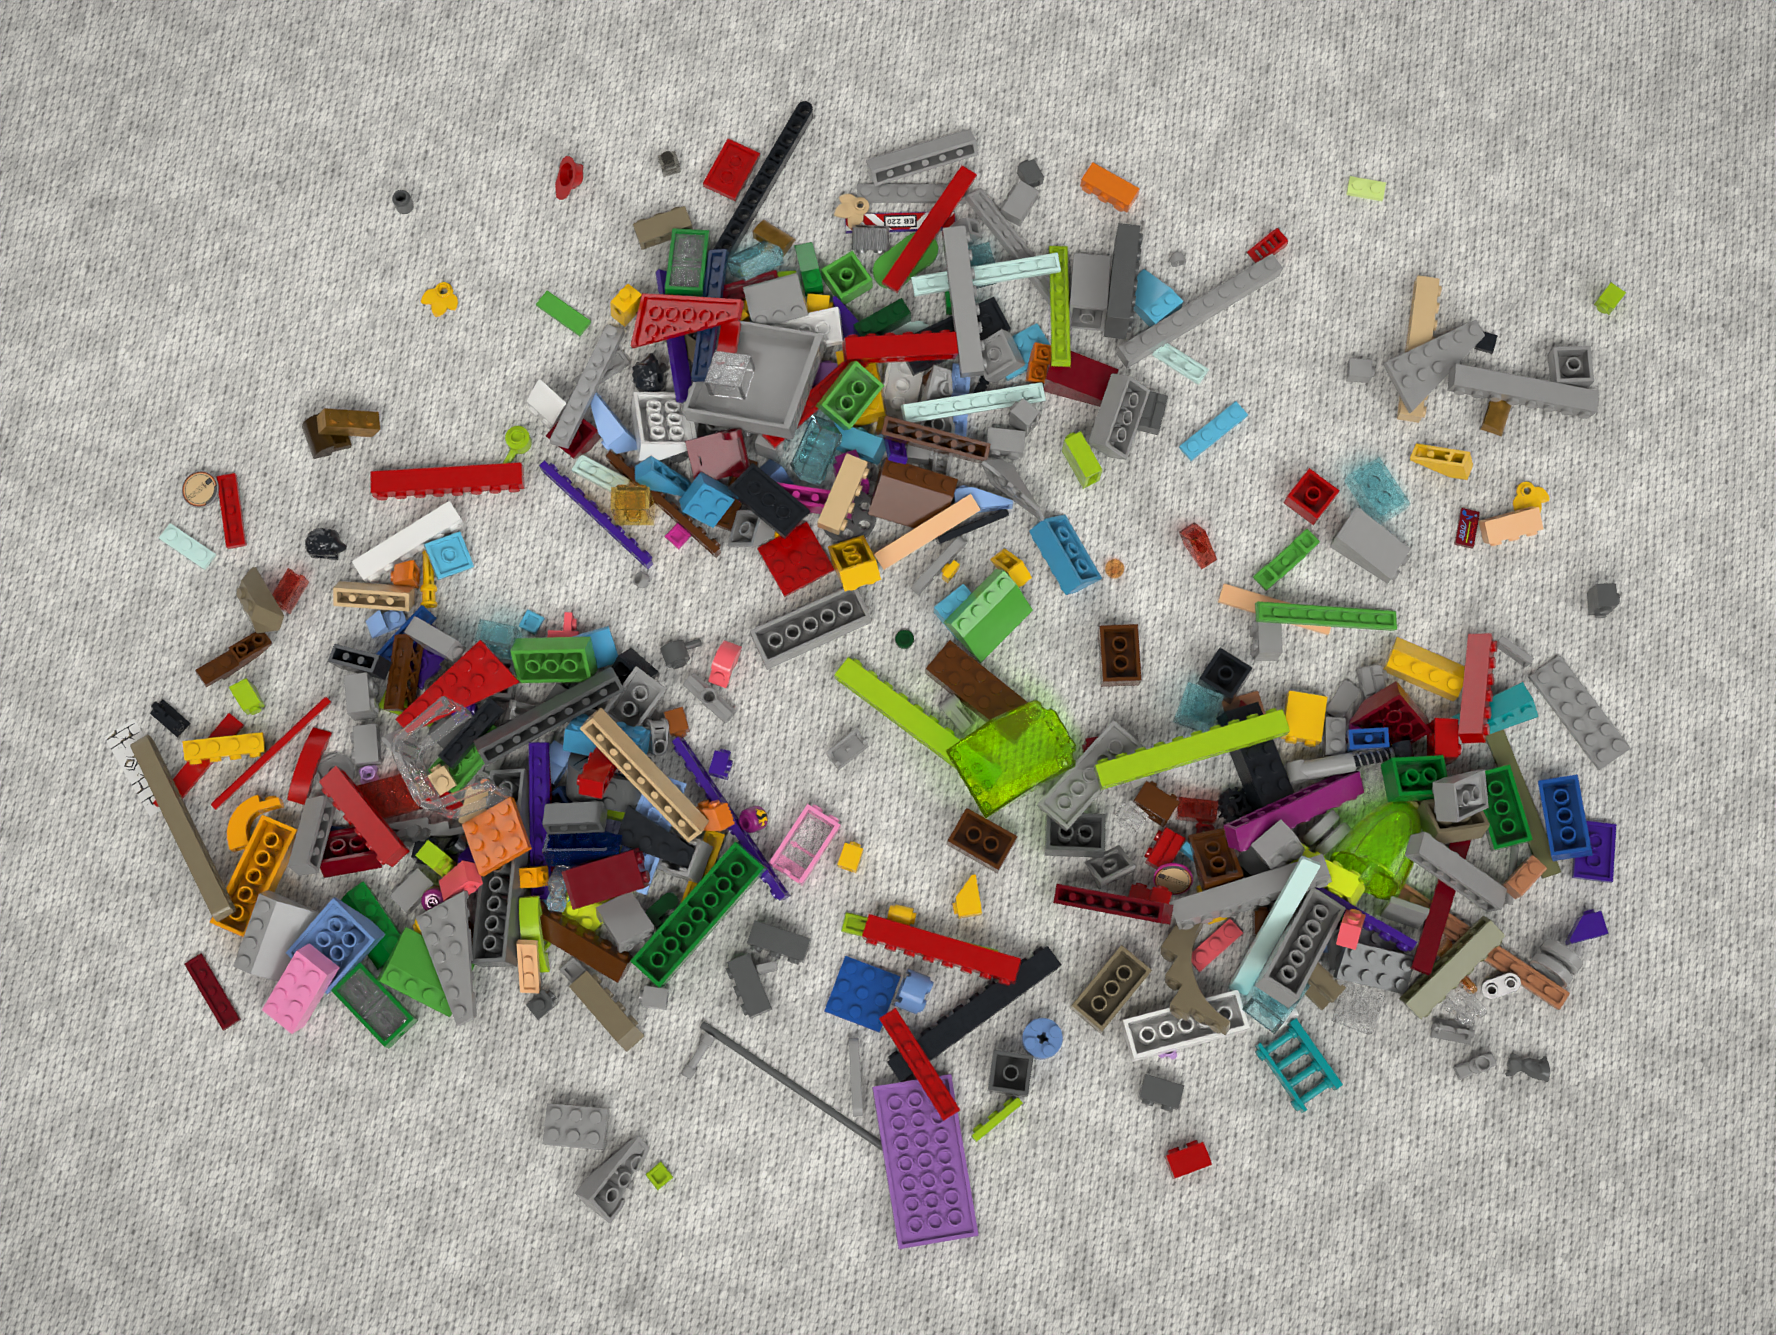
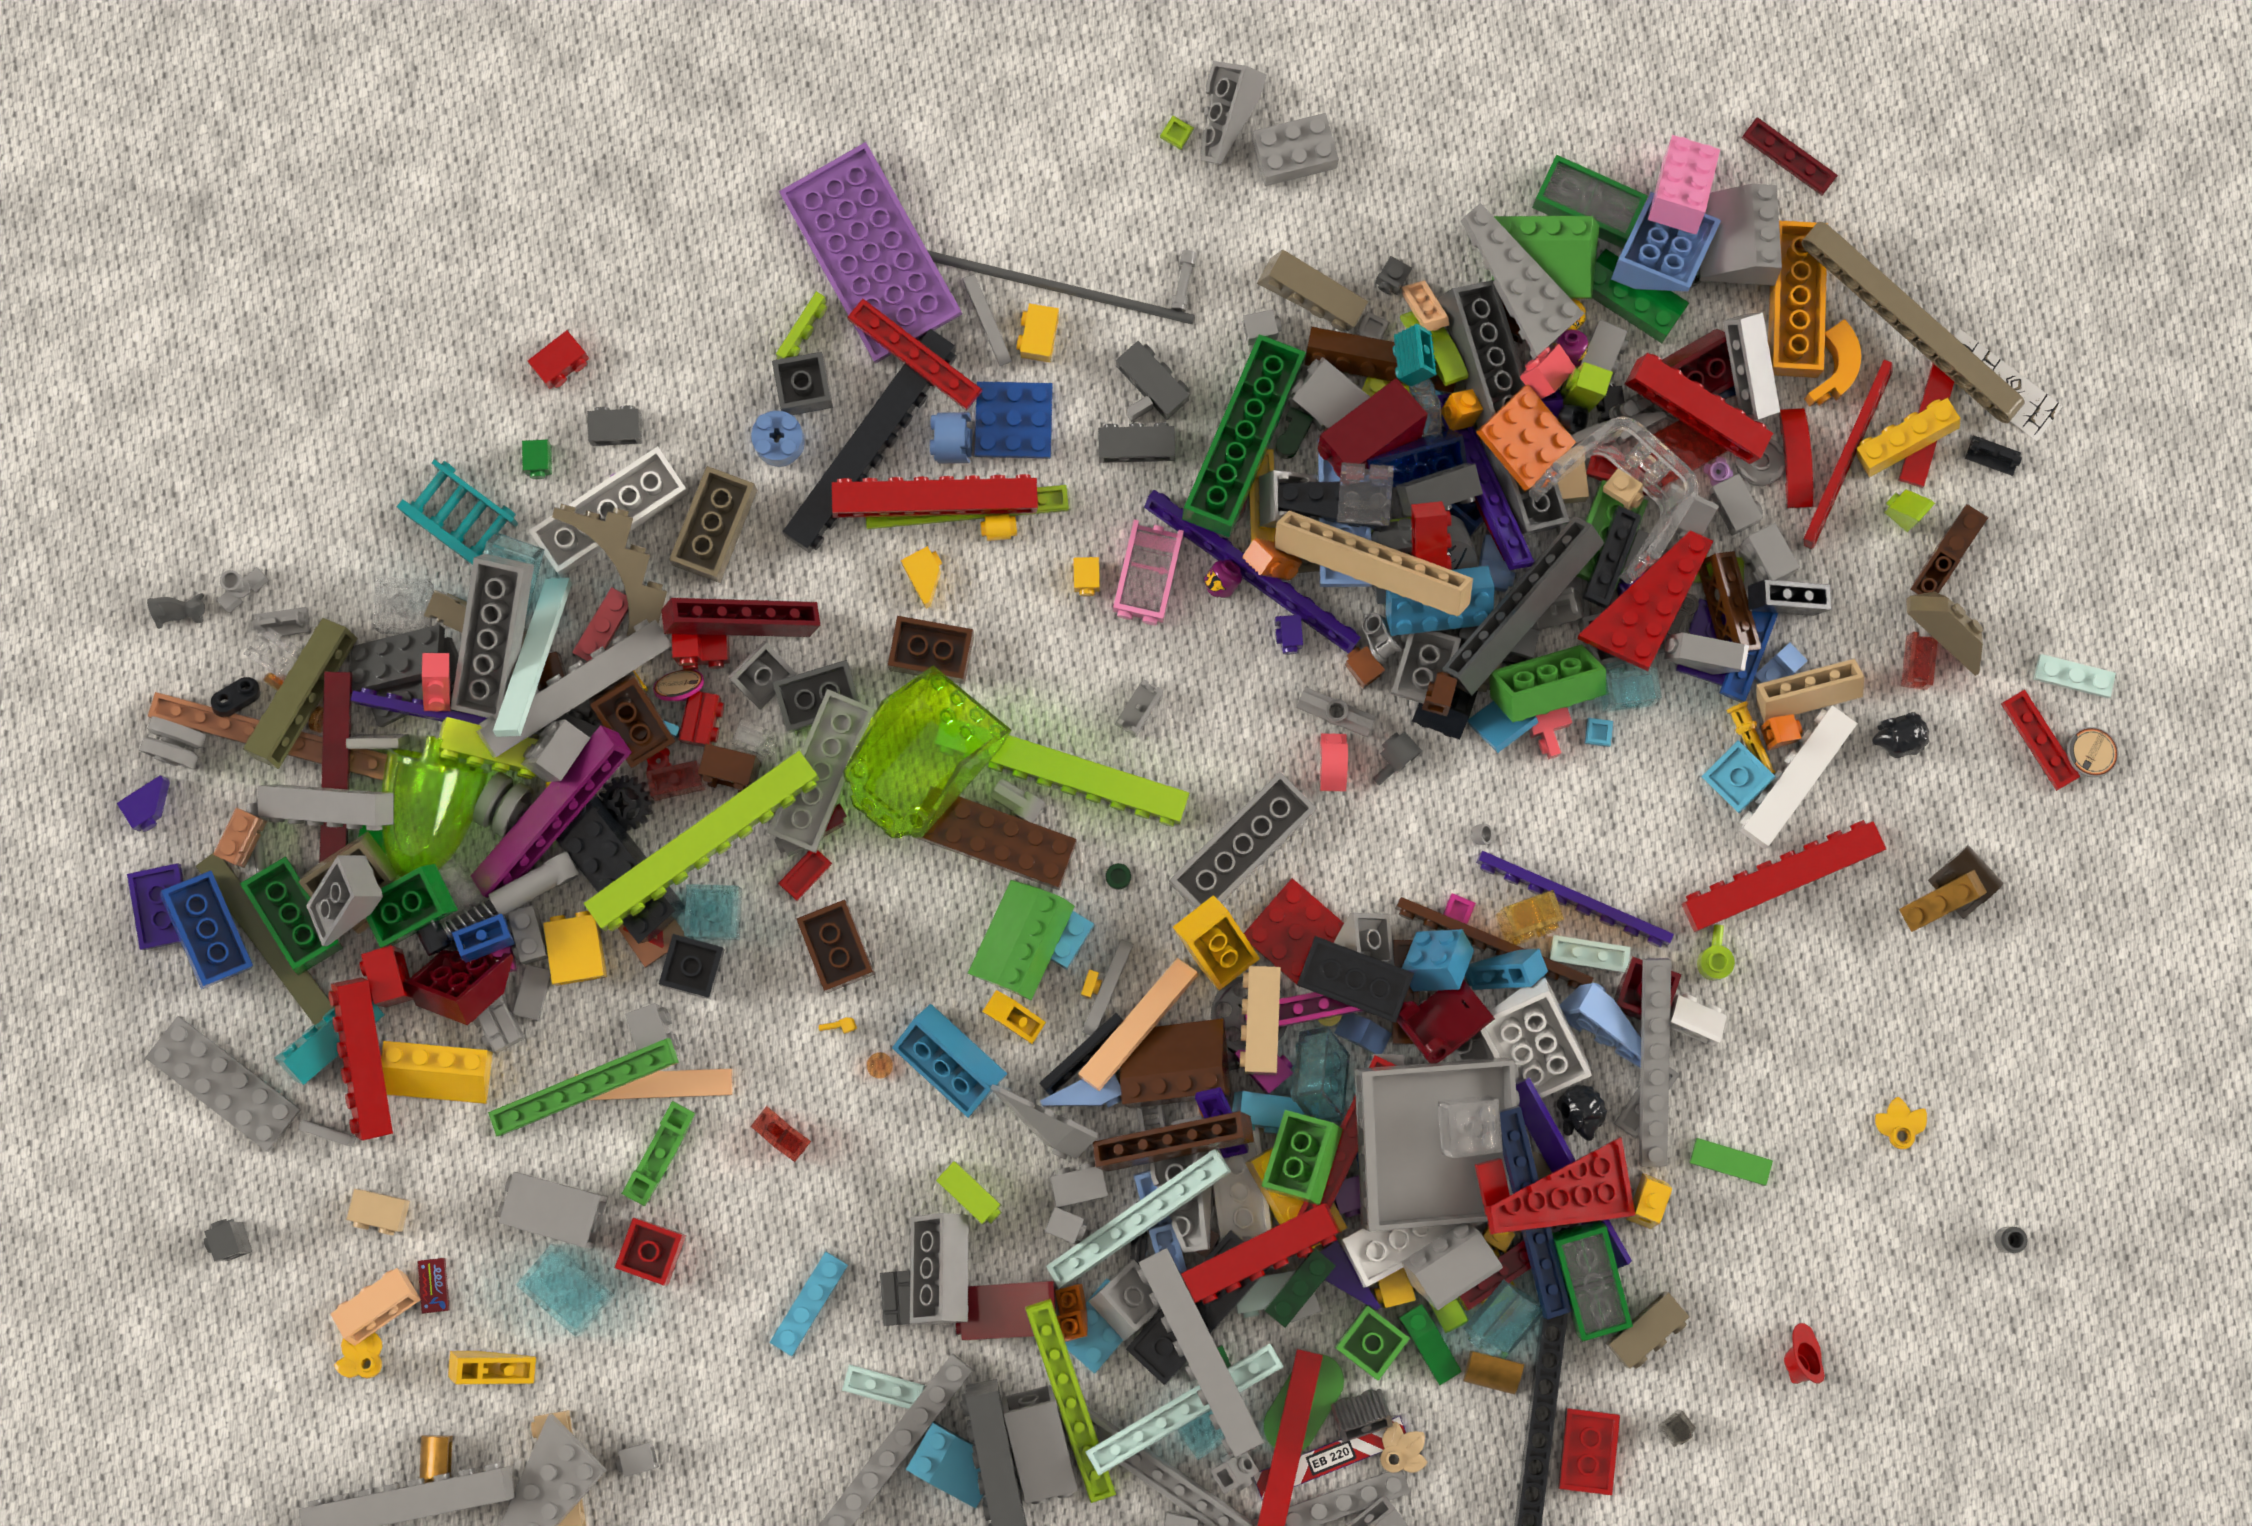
camera: 160 degrees right, 5 degrees up
none -> tan brick [346,1189,410,1236]
none -> green brick [522,439,552,479]
none -> red tile [778,850,832,901]
none -> yellow hand [819,1017,857,1034]
none -> yellow brick [1016,303,1059,363]
none -> clear piece [1337,462,1394,526]
none -> teal brick [1392,324,1437,387]
none -> reddish brown brick [1422,672,1457,716]

